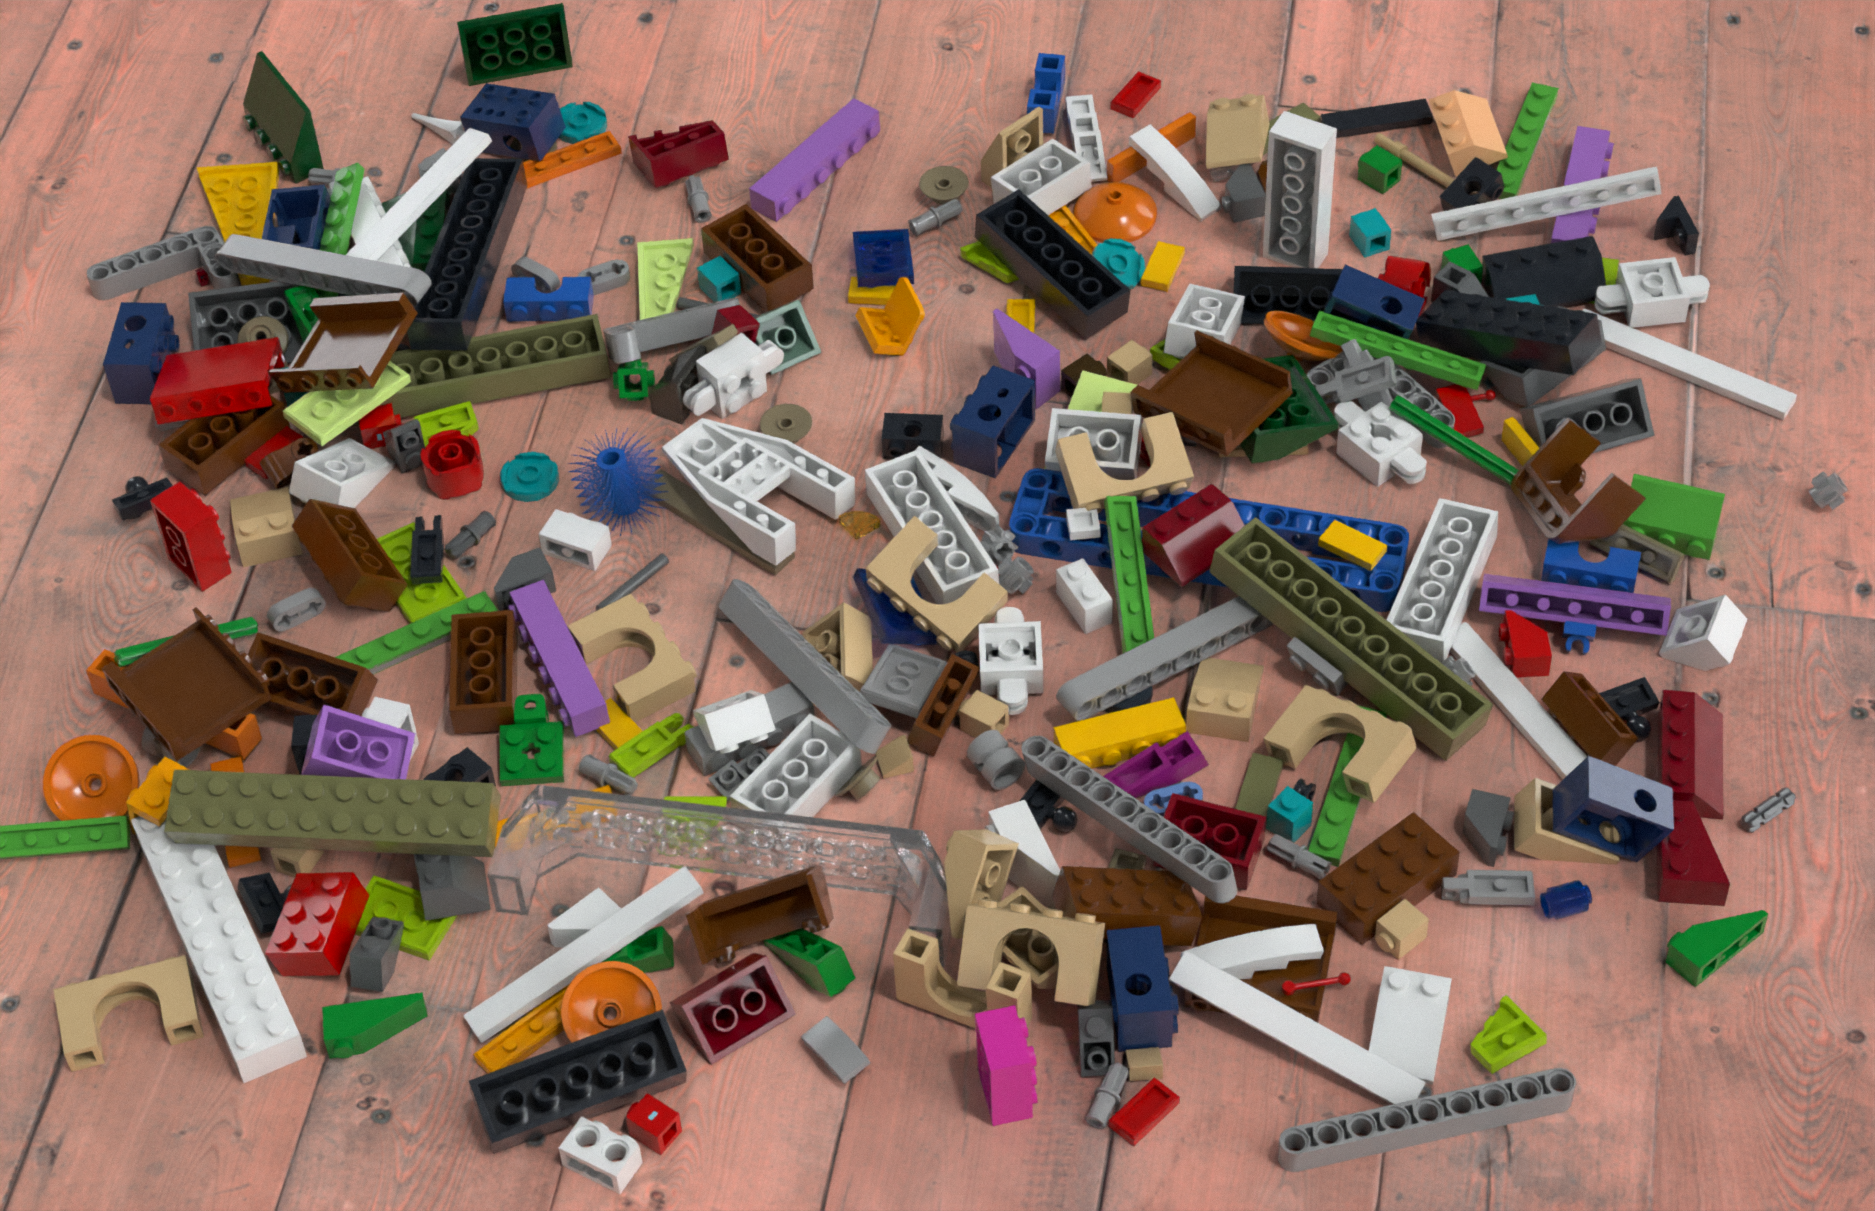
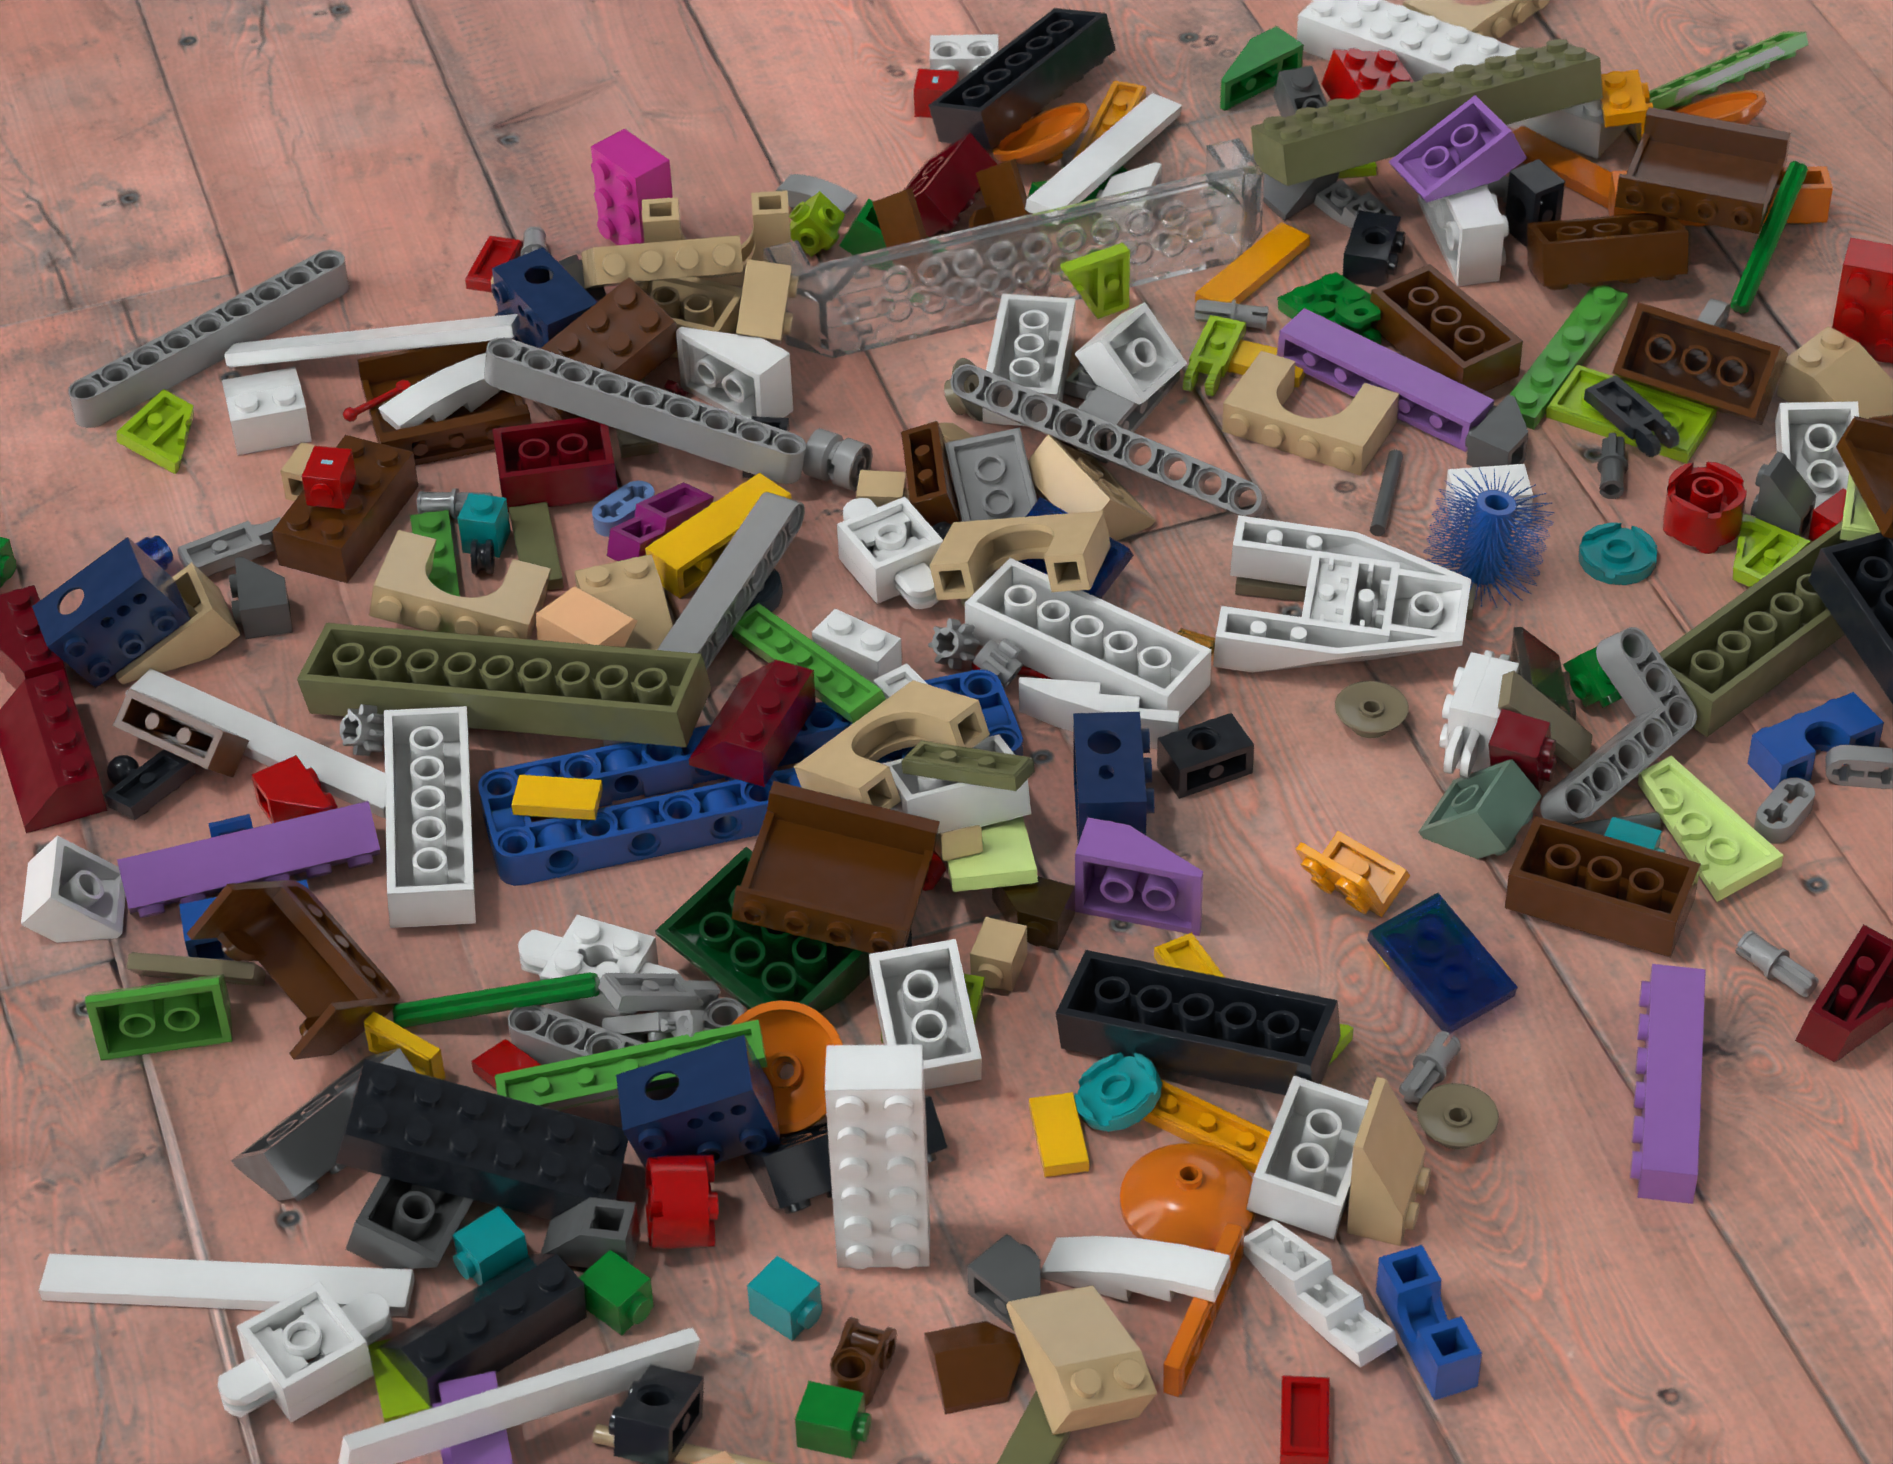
camera: 150 degrees right, 5 degrees down
none -> red brick [302,446,357,509]
none -> light nougat slope [536,586,638,647]
none -> lime brick [789,191,845,257]
none -> reddish brown piece [830,1317,897,1407]
none -> olive tile [901,740,1035,791]

